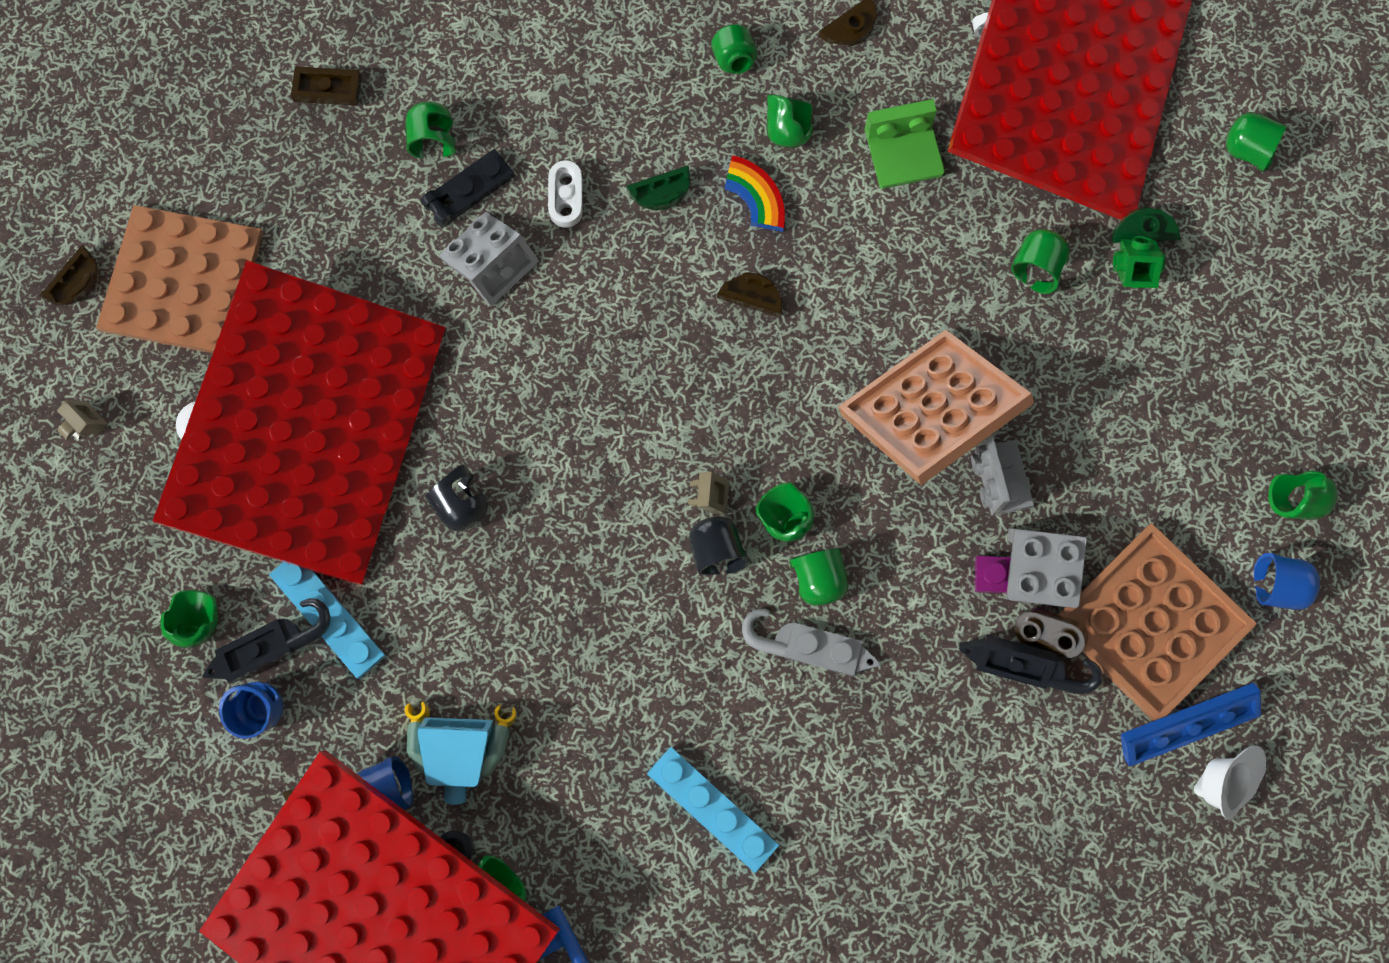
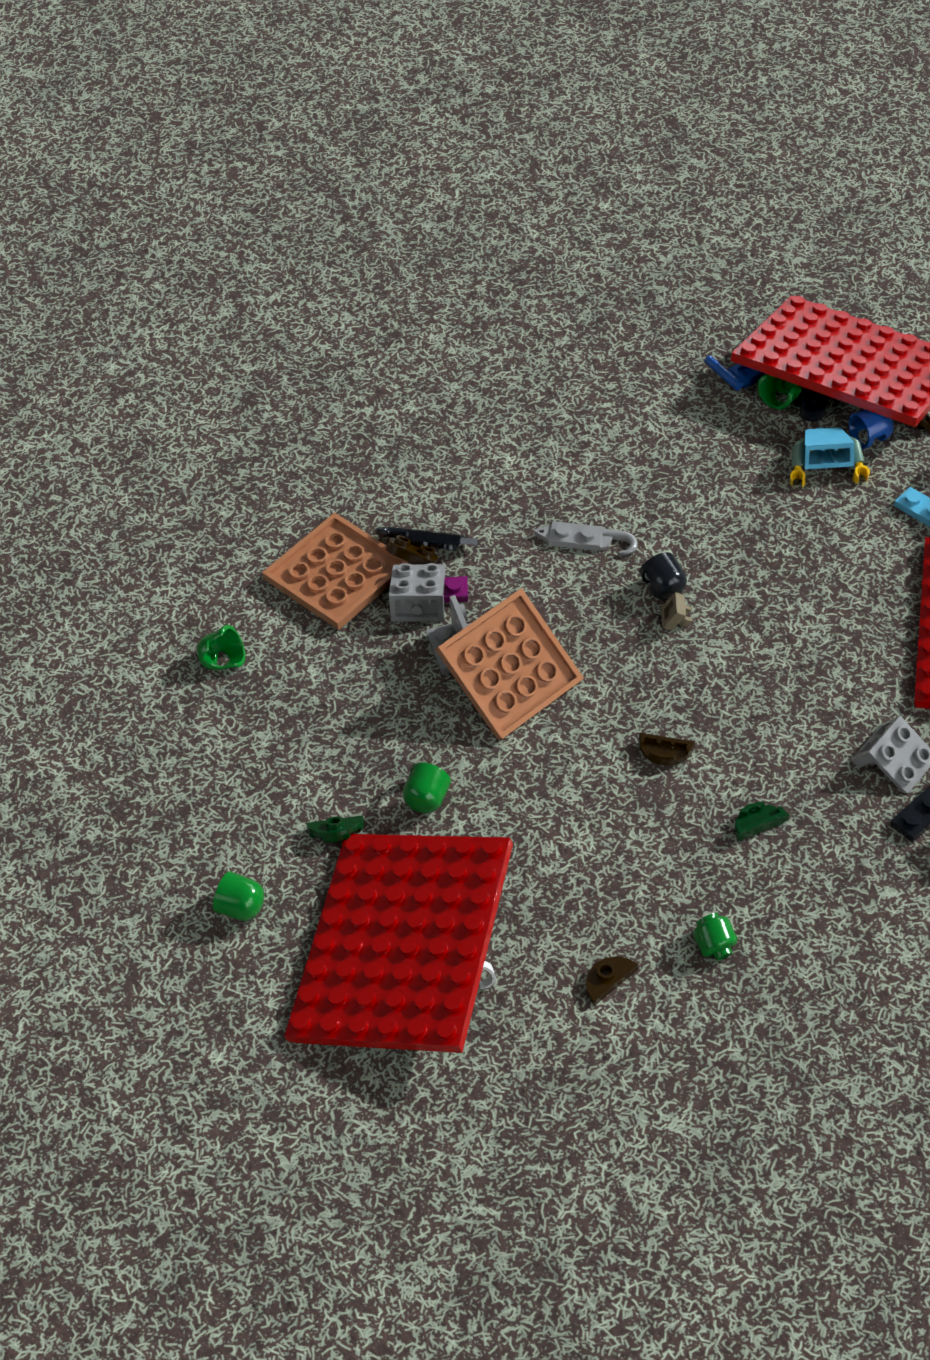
camera: 175 degrees right, 25 degrees down
black helmet [425,464,488,532] -> none
white plate [548,161,583,228] -> none
medium azure plate [647,747,779,873] -> none
tile [725,155,785,232] -> none
green hair [756,483,814,542] -> none
green hair [766,94,813,148] -> none
green helmet [789,548,849,606] -> none
bright green bracket [865,99,944,189] -> none
green brick [1113,236,1166,288] -> none
blue tile [1121,683,1261,767] -> none
white piece [1194,746,1266,820] -> none
blue helmet [1254,553,1320,610] -> none

